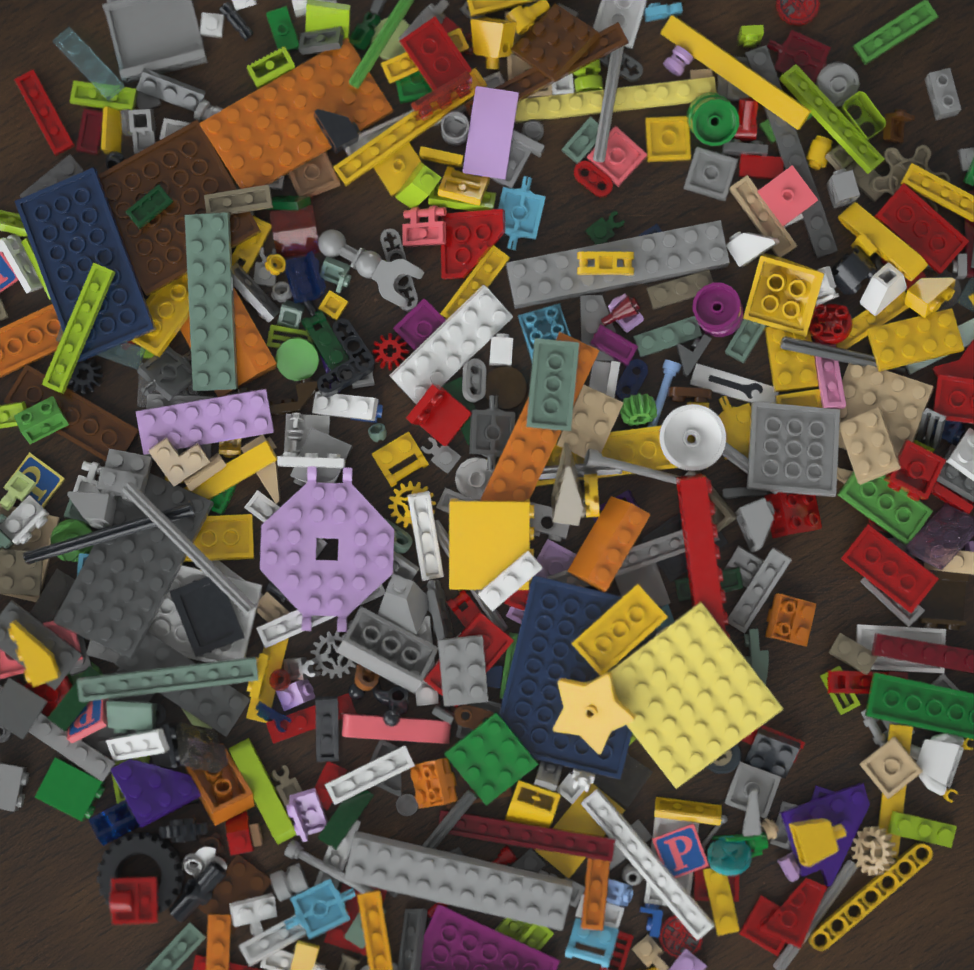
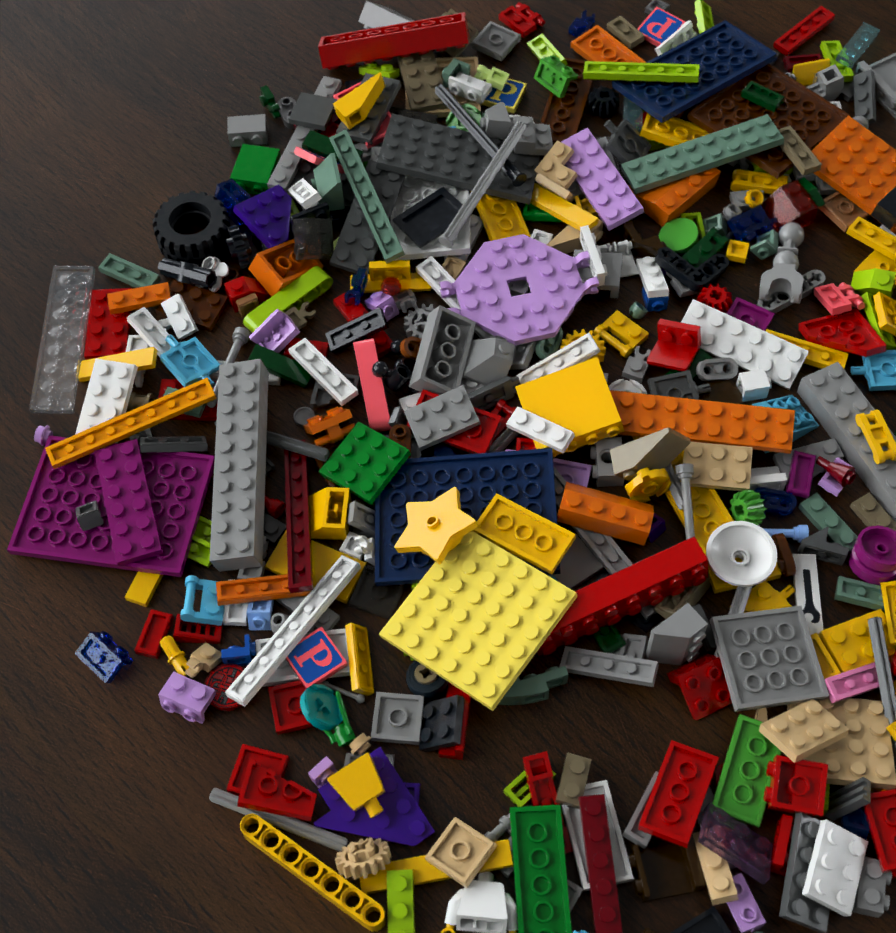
camera: 75 degrees right, 25 degrees down
red plate [110,877,158,924] -> none
flat silver plate [232,262,280,323] -> none
light grey wheel [270,863,309,901] -> none
sand green plate [526,338,579,431] -> none
yellow plate [703,868,740,936] -> none
light grey slope [742,788,761,836] -> none
orange plate [765,593,816,647] -> none

